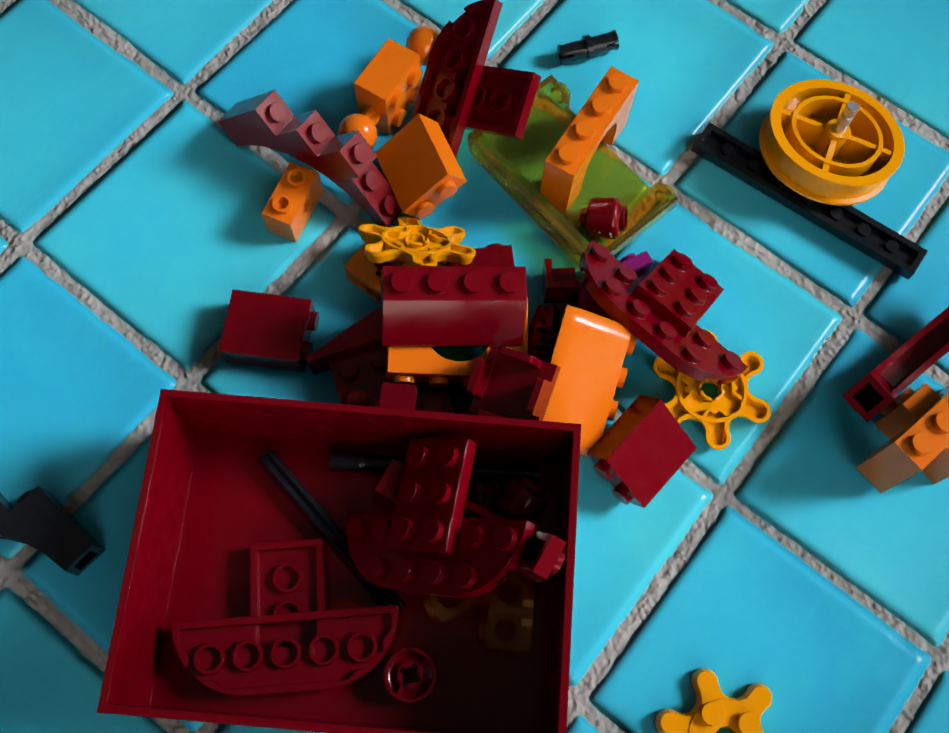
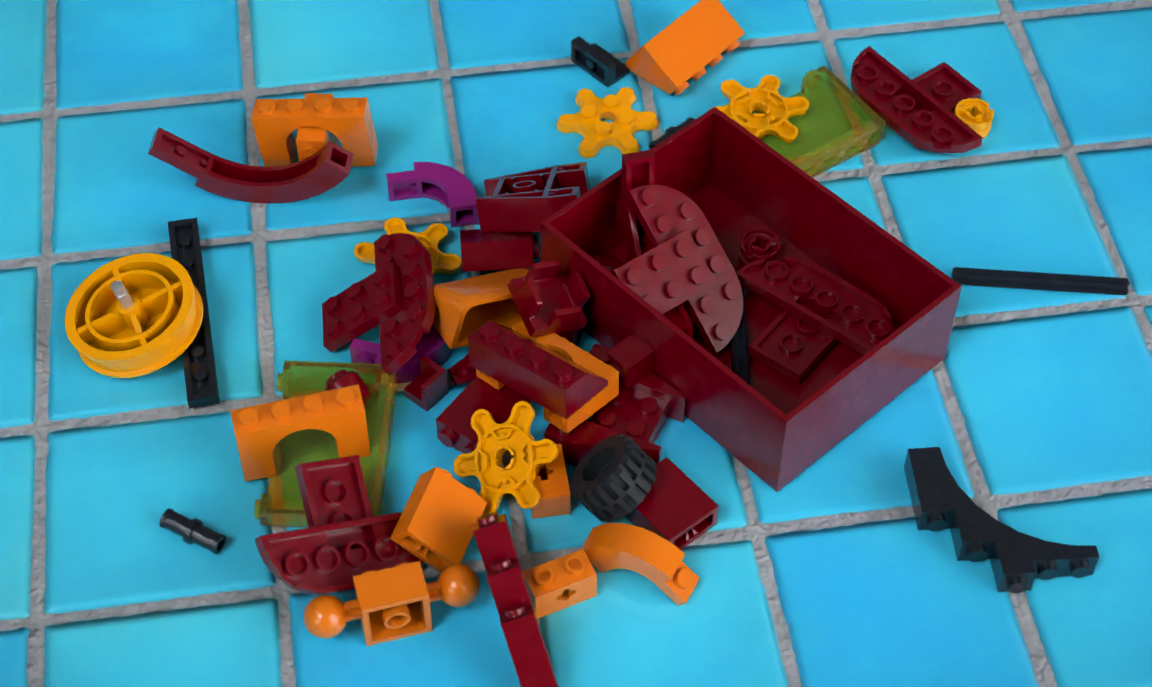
camera: 135 degrees left, 20 degrees down
none -> magenta arch [386,162,479,228]
none -> dark red wedge [475,162,590,232]
none -> black tyre [570,434,657,522]
none -> orange arch [580,523,700,606]

